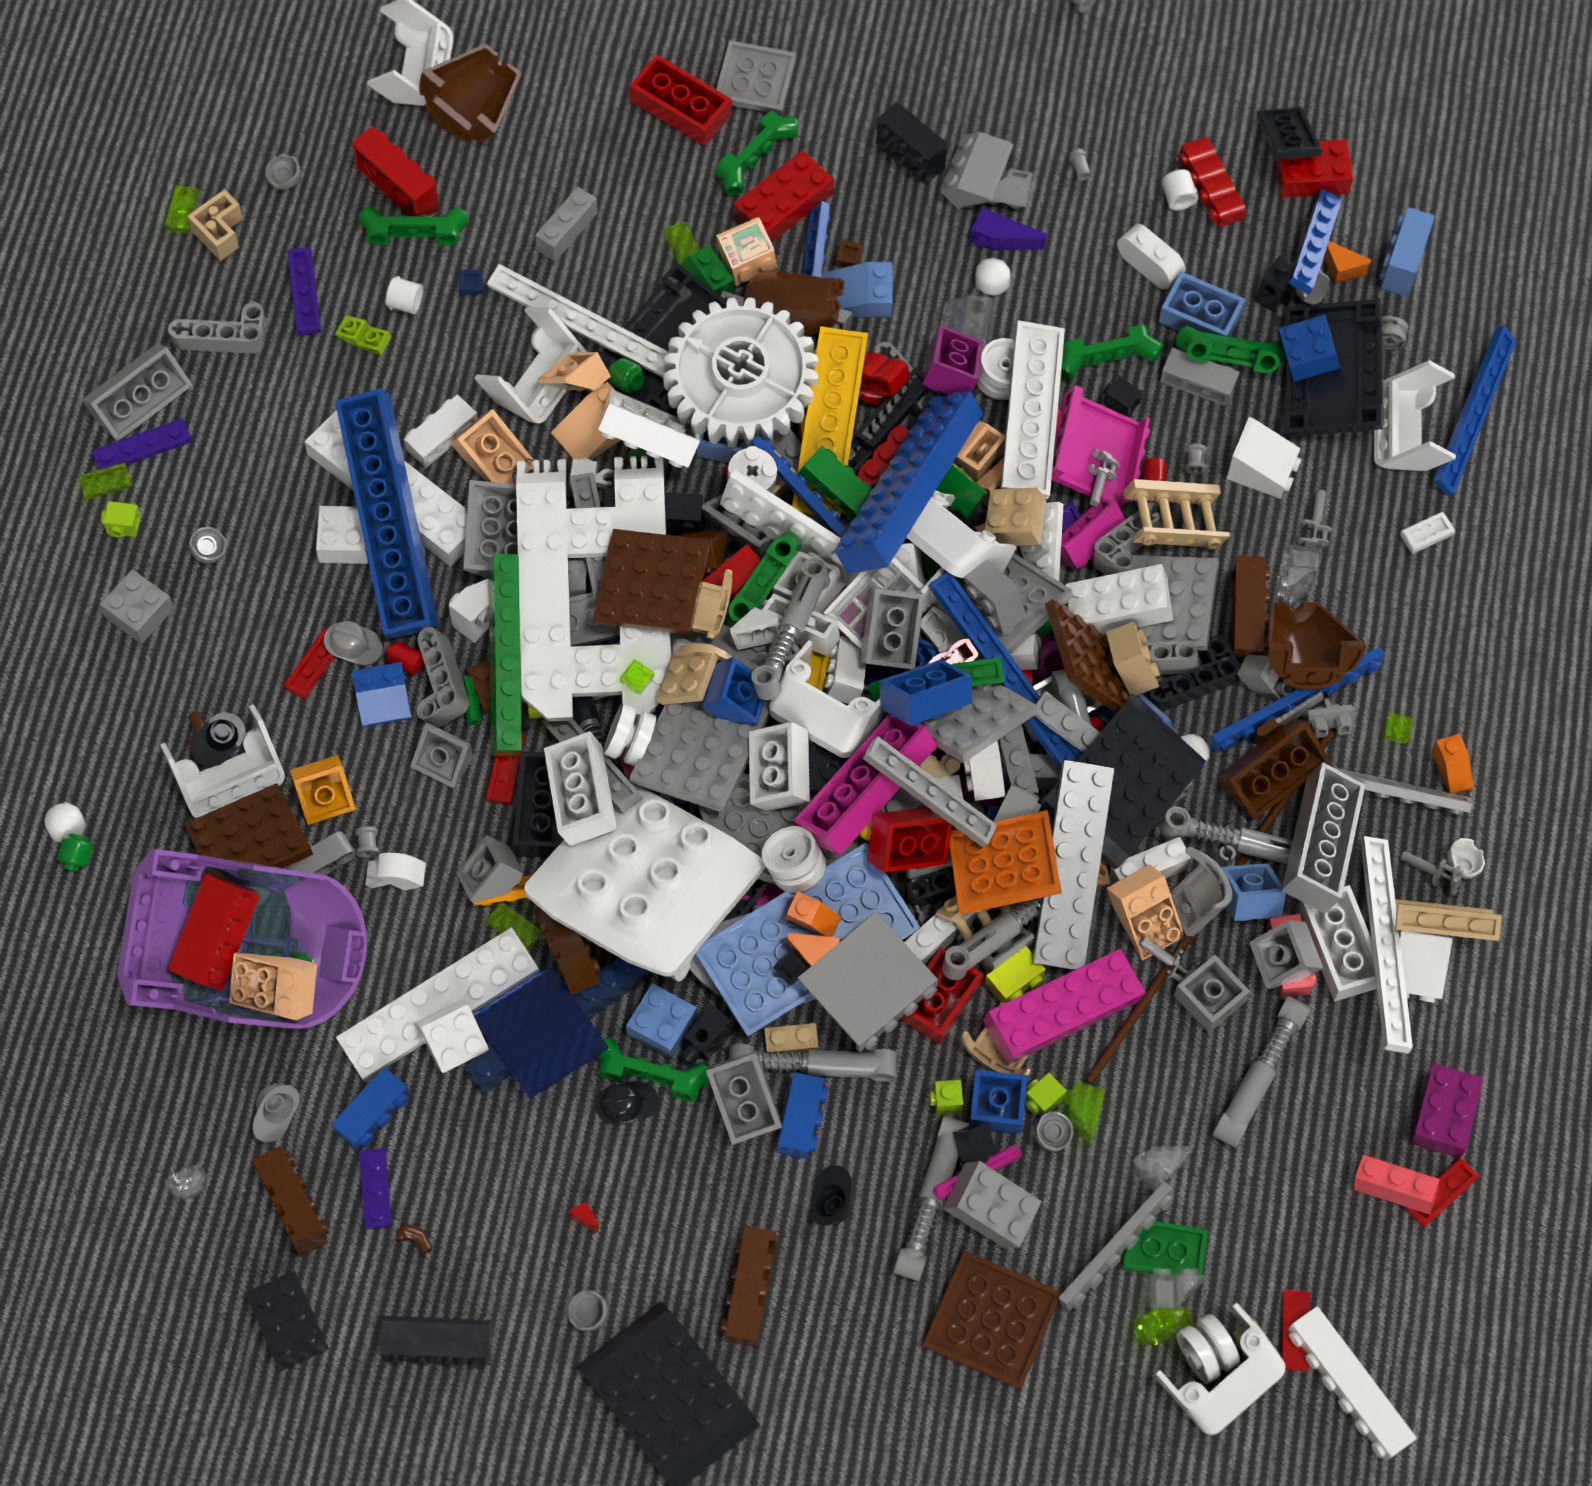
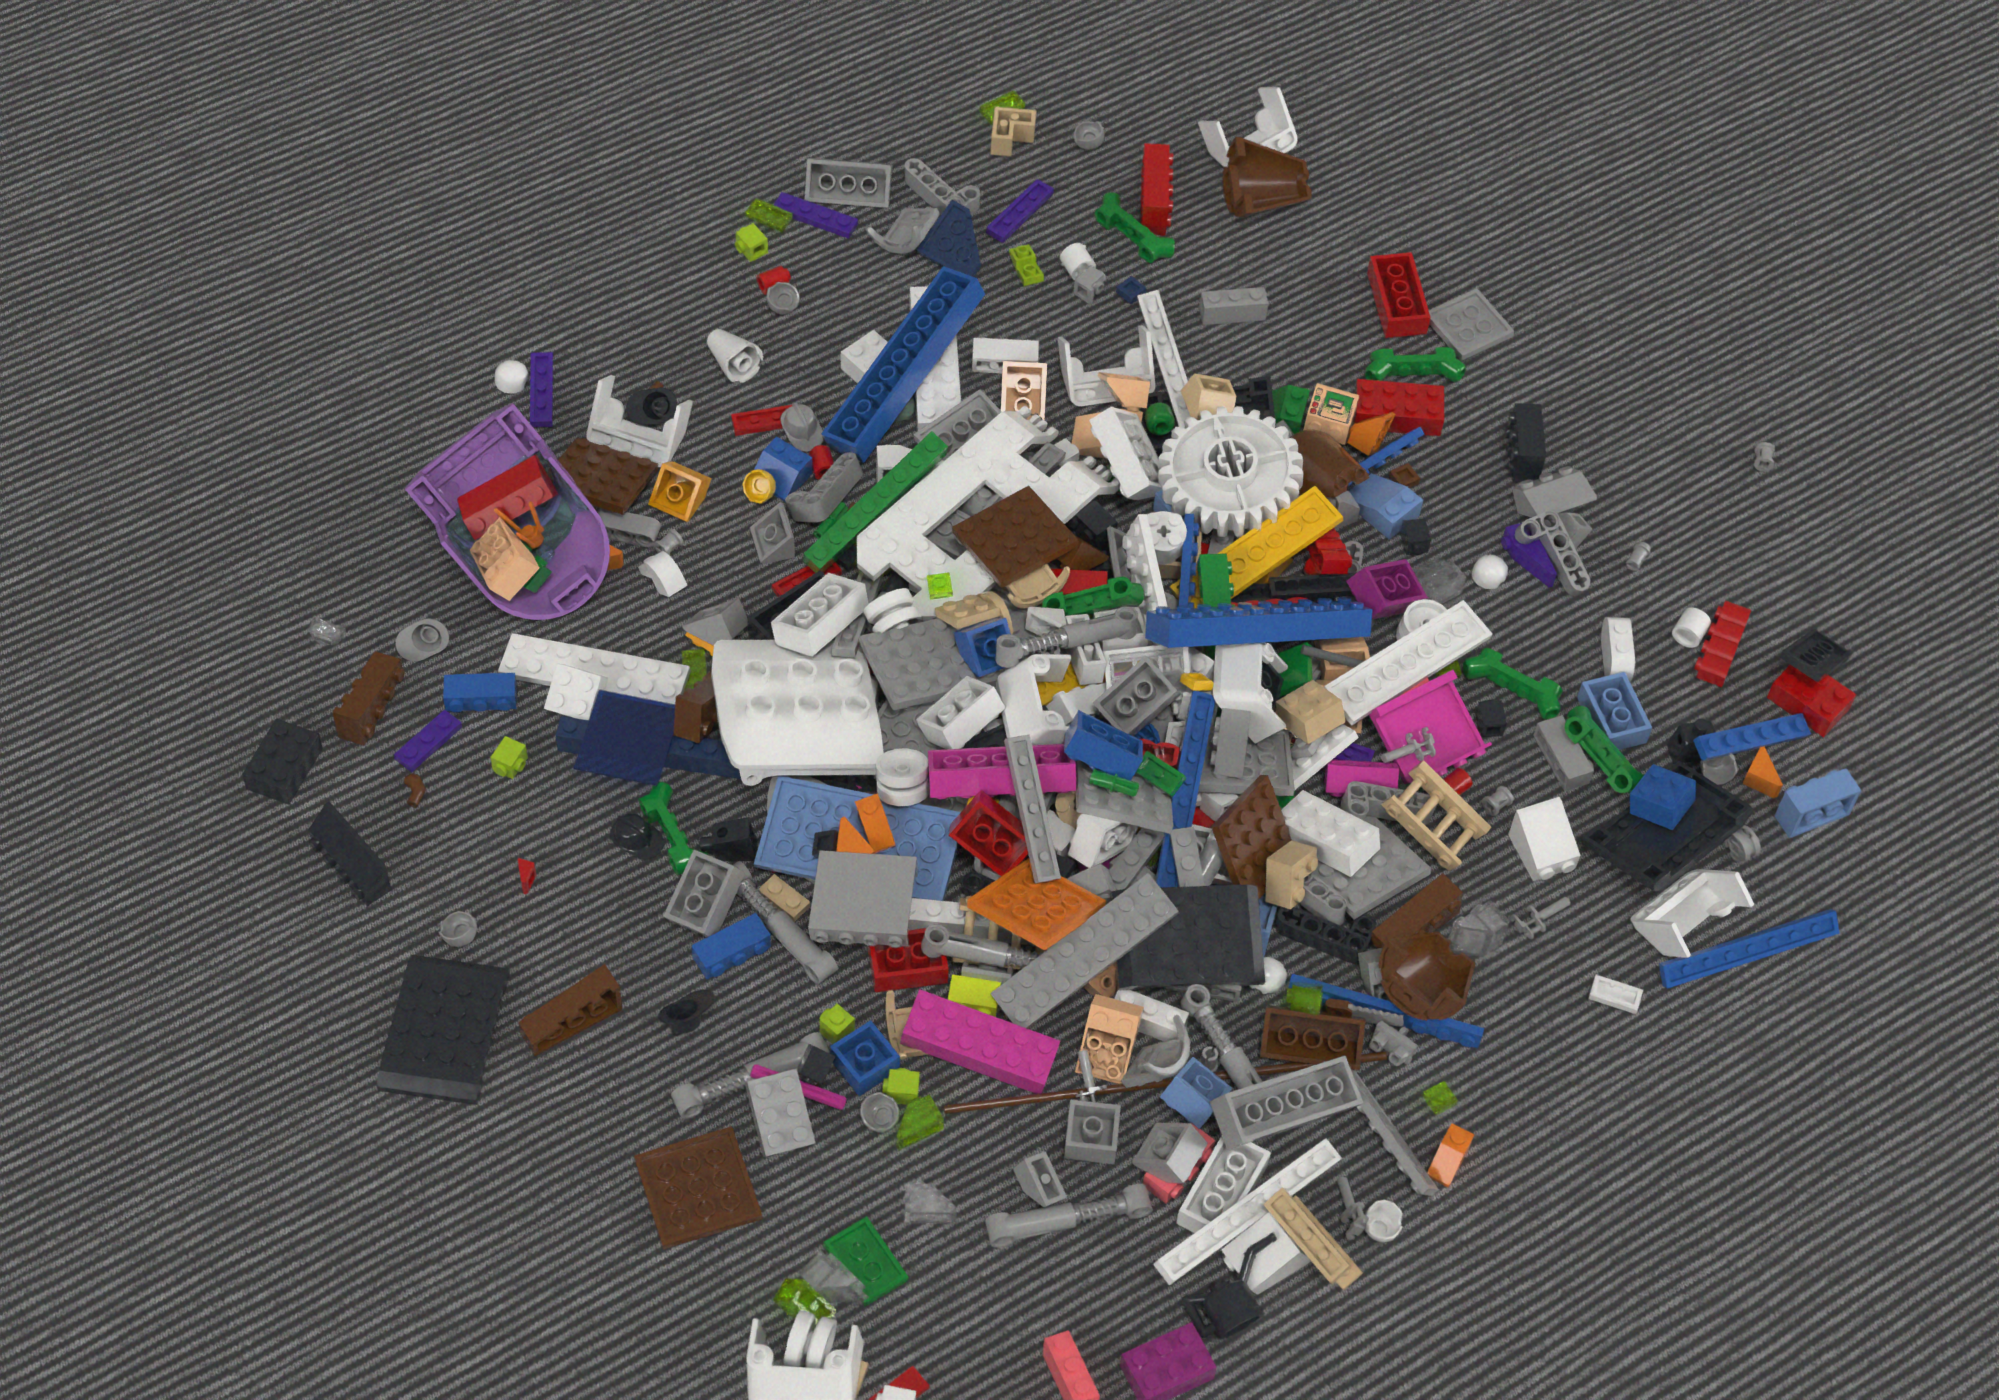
camera: 45 degrees right, 10 degrees down
green head [57,833,94,872] -> none
light grey brick [100,569,174,644] -> none
medium blue brick [626,983,697,1060] -> none
clear neon green plate [664,221,700,265] -> none
light grey plate [1059,1181,1174,1311] -> none
none -> lime brick [490,736,528,779]
none -> orange plant [494,501,544,549]
none -> dark purple plate [530,352,553,427]
none -> white cone [707,329,763,383]
none -> yellow hair [743,469,776,504]
none -> red brick [756,265,791,295]
none -> light grey piece [866,208,940,254]
none -> dark blue plate [917,200,981,277]
none -> light grey slope [1013,1151,1067,1208]
none -> light grey brick [1074,265,1106,304]
none -> green axle [1090,769,1139,797]
none -> yellow tile [1180,673,1214,691]
none -> tan slope [1181,373,1236,420]
none -> black piece [1182,1232,1277,1339]
none -> clear neon green slope [1286,982,1323,1015]
none -> dark grey bar [1301,645,1364,668]
none -> orange slope [1347,412,1396,456]
none -> black brick [1400,518,1431,555]
none -> light grey beam [1515,511,1590,596]

